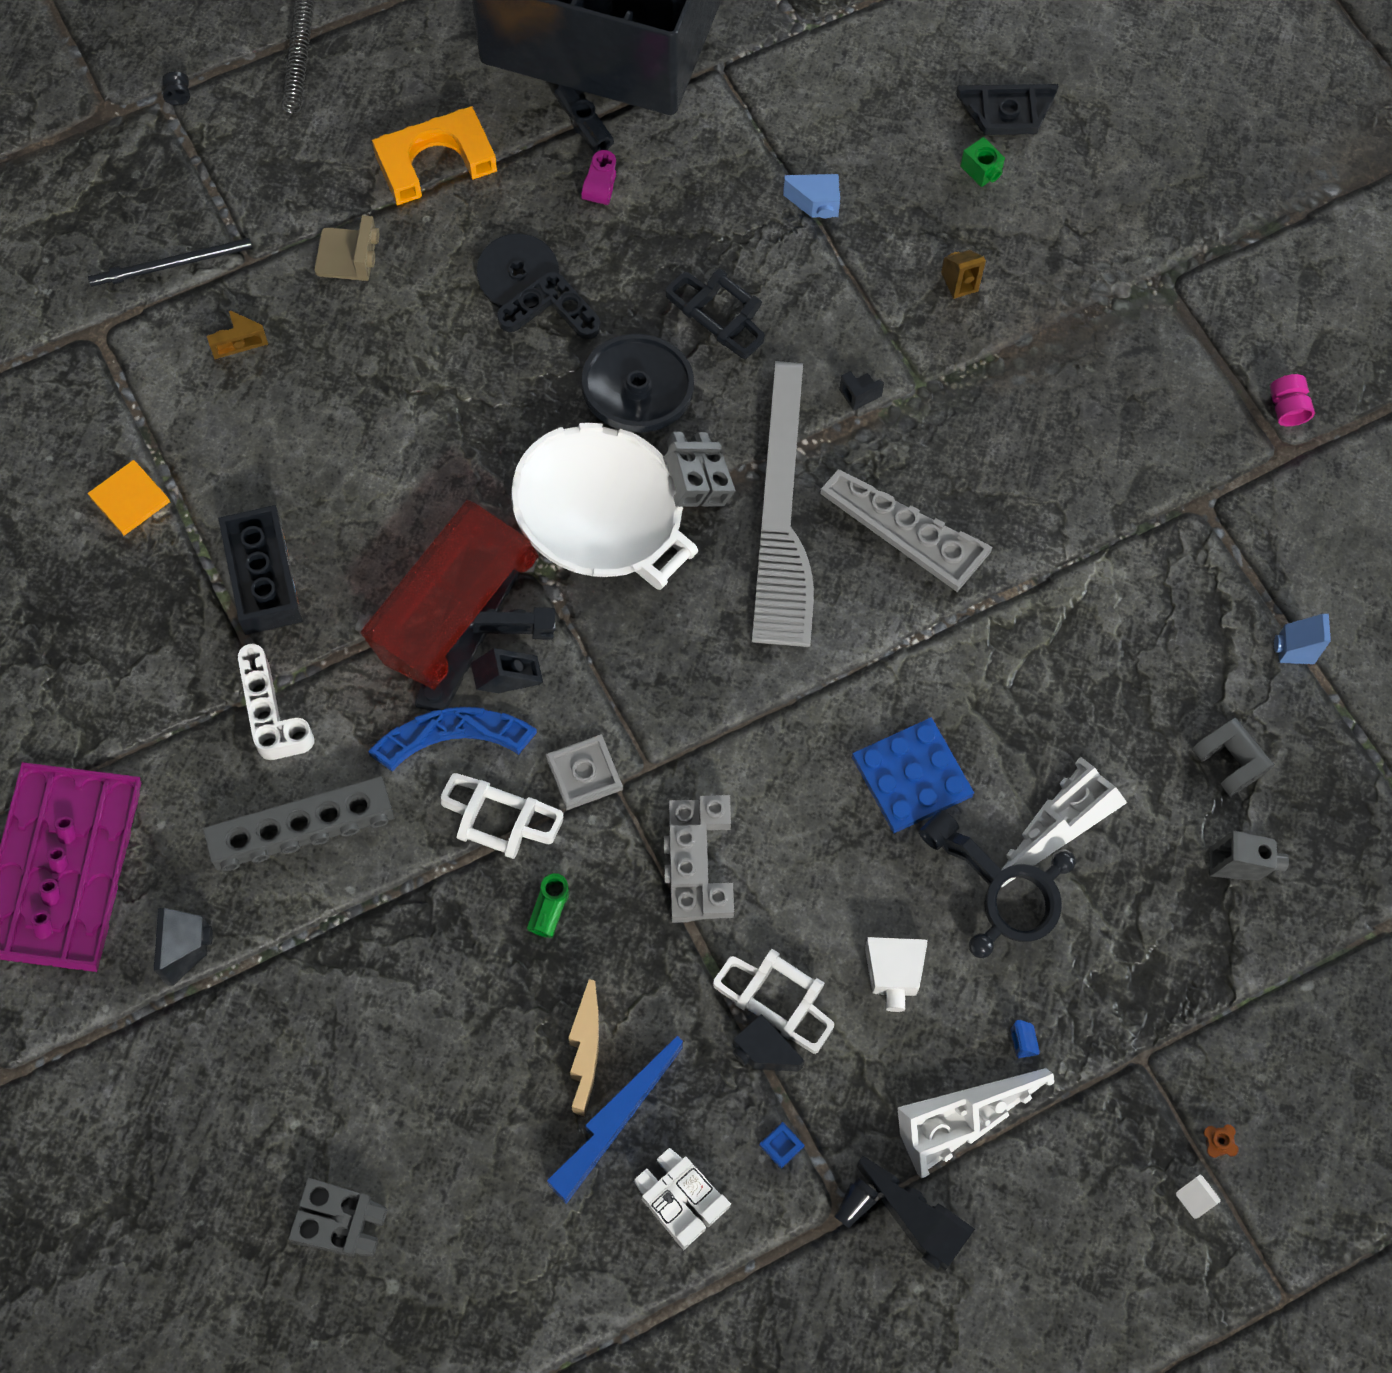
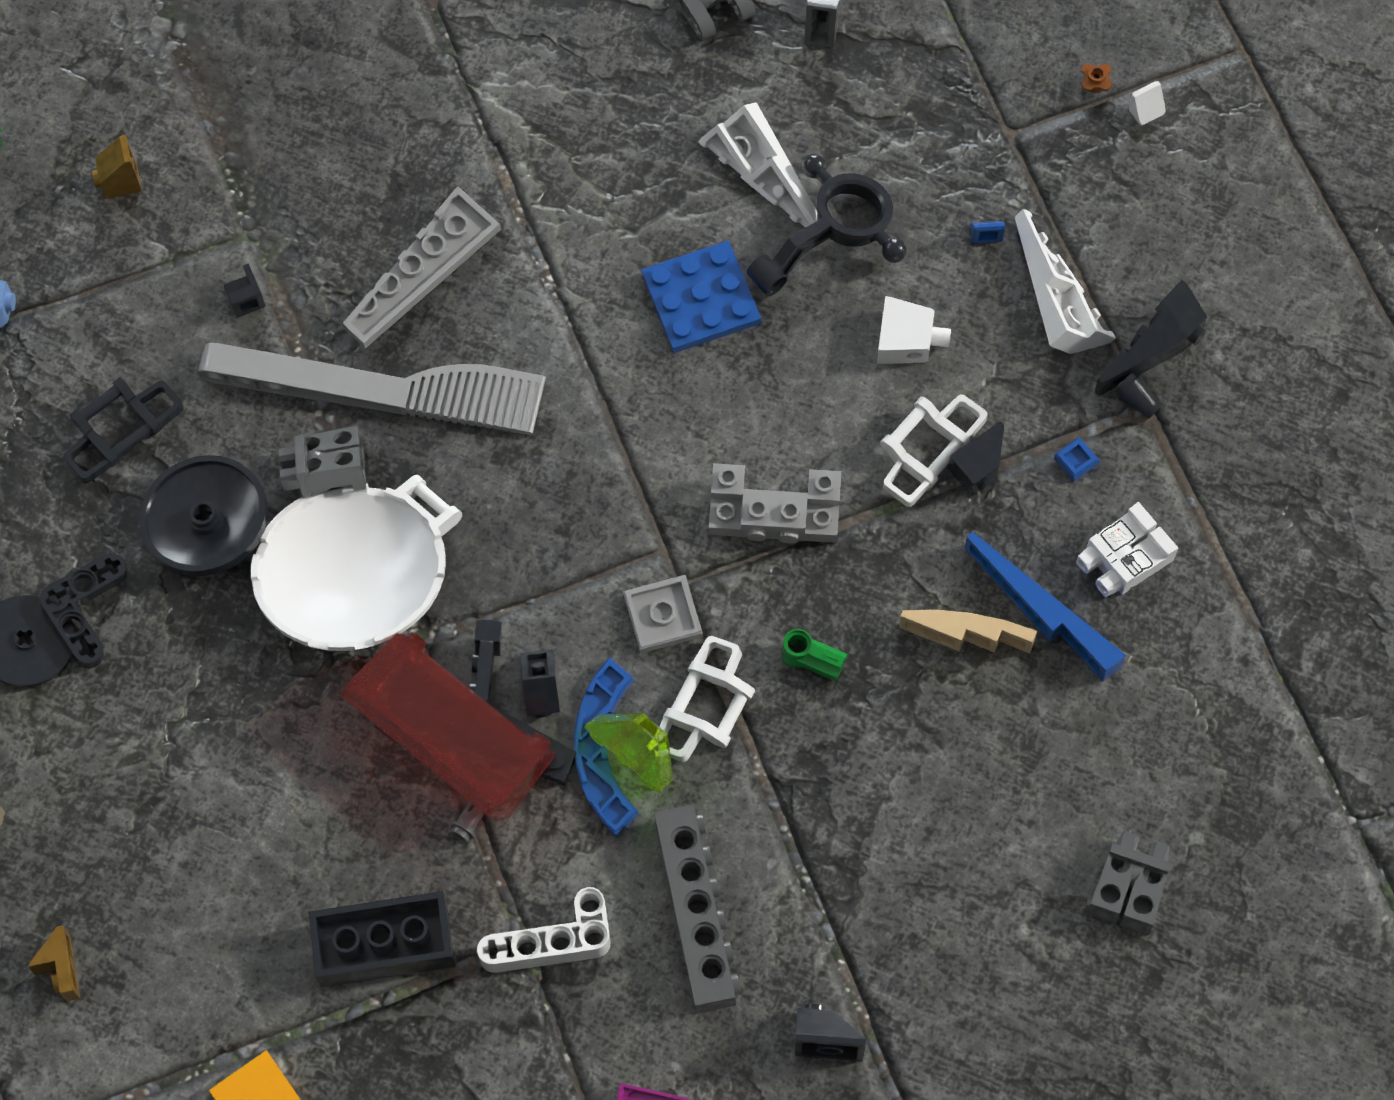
camera: 80 degrees left, 0 degrees up
none -> clear neon green slope [584,712,673,793]

